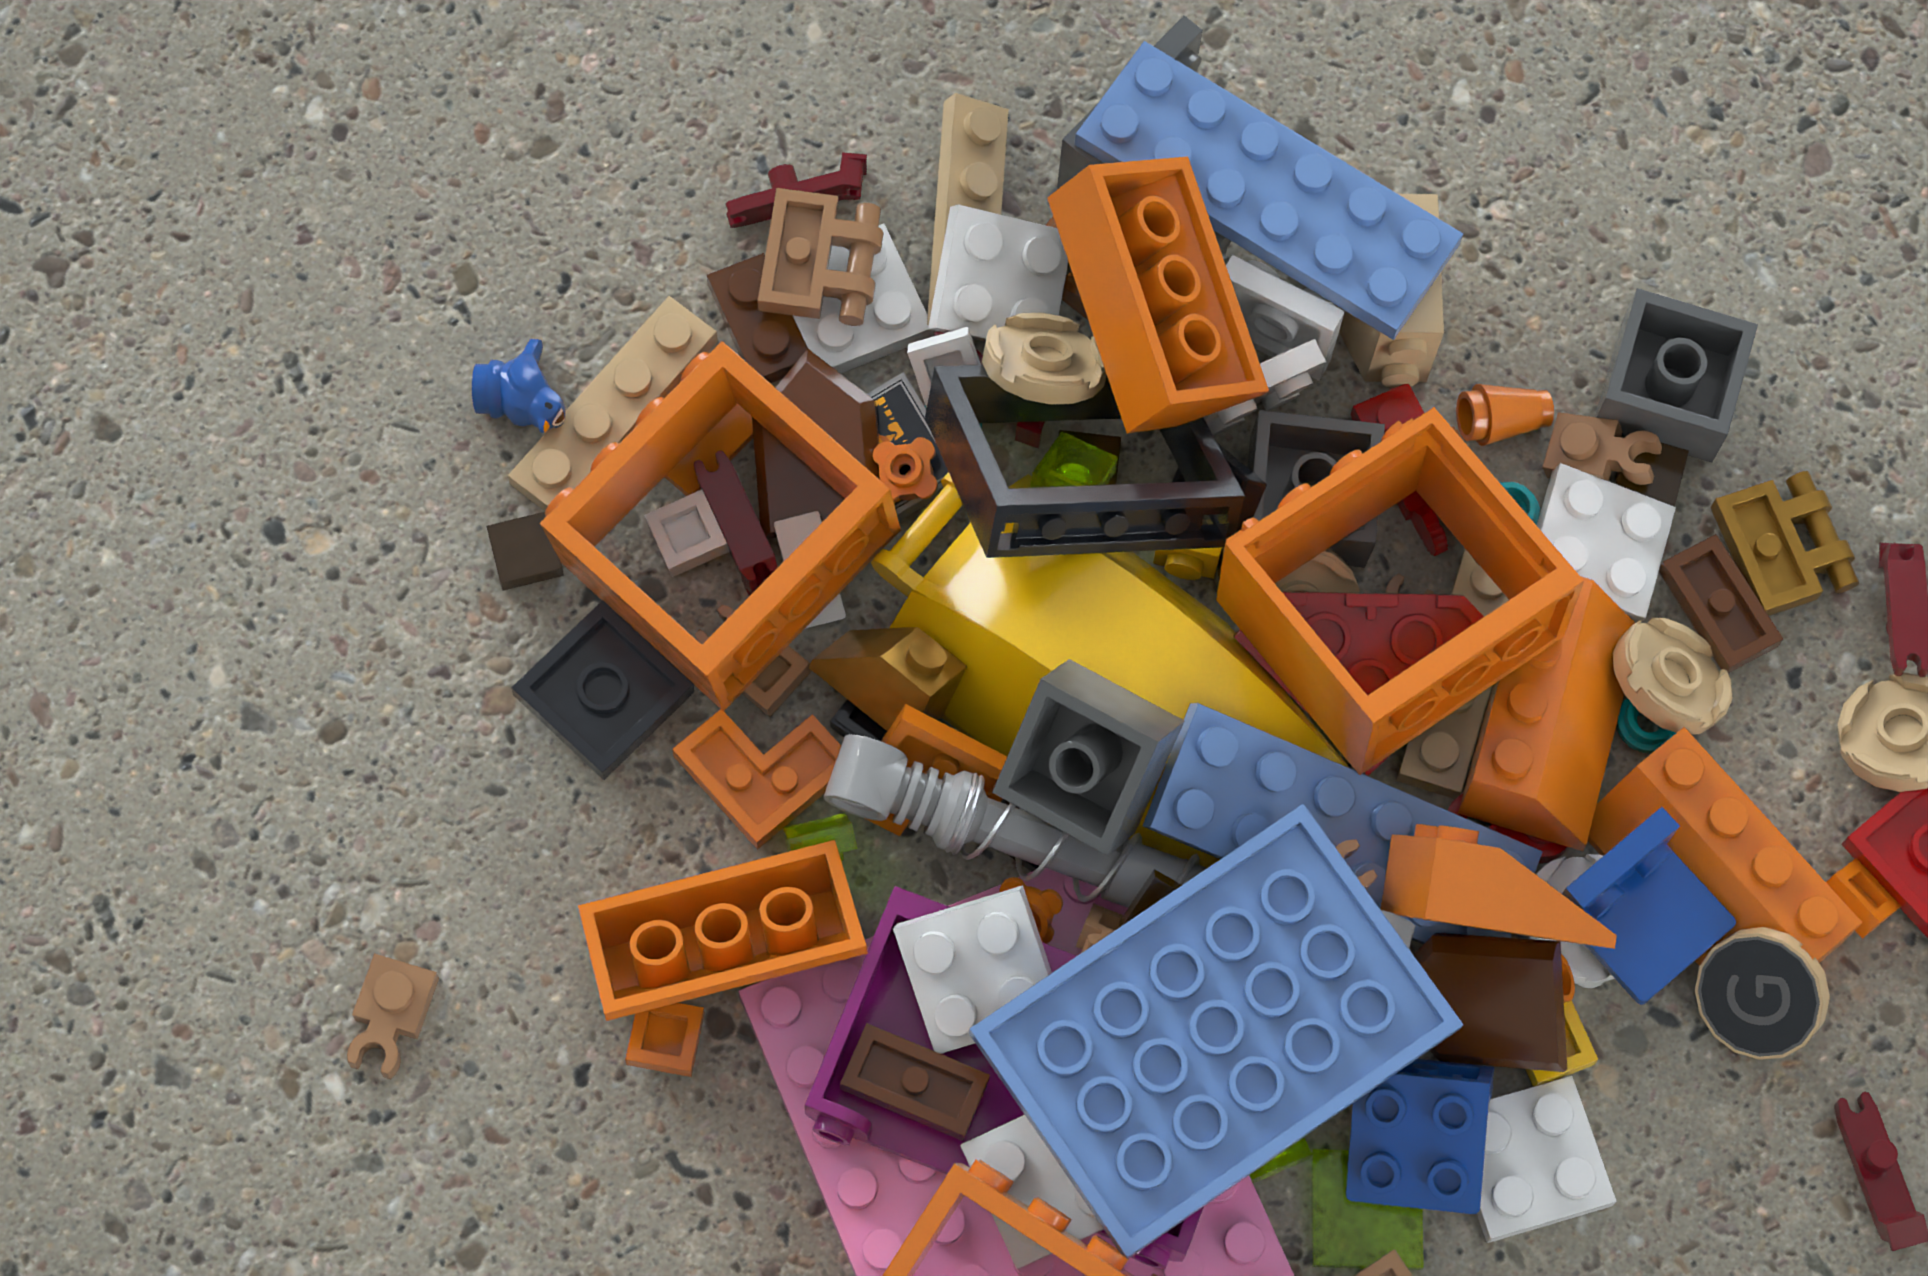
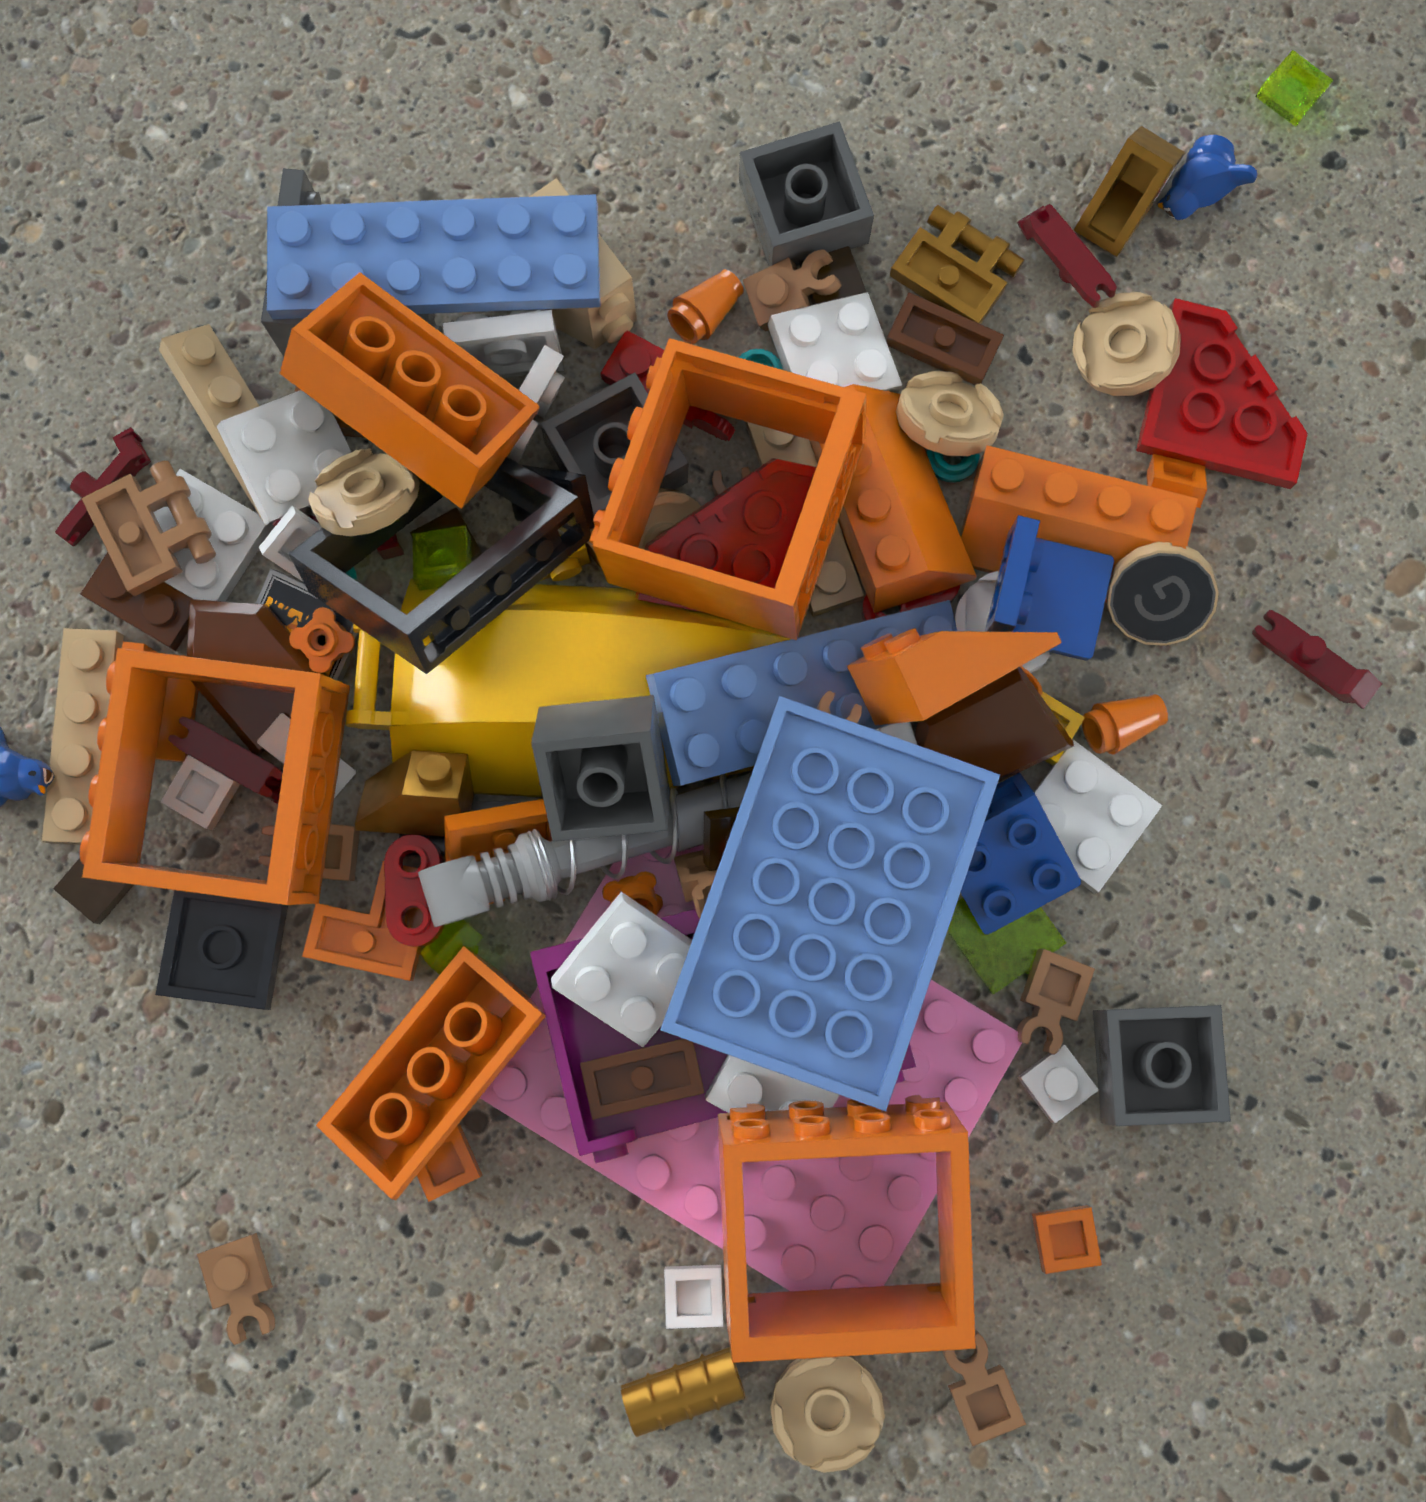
camera: 30 degrees left, 10 degrees up
none -> red plate [384,835,444,947]
none -> orange cone [1082,694,1168,755]

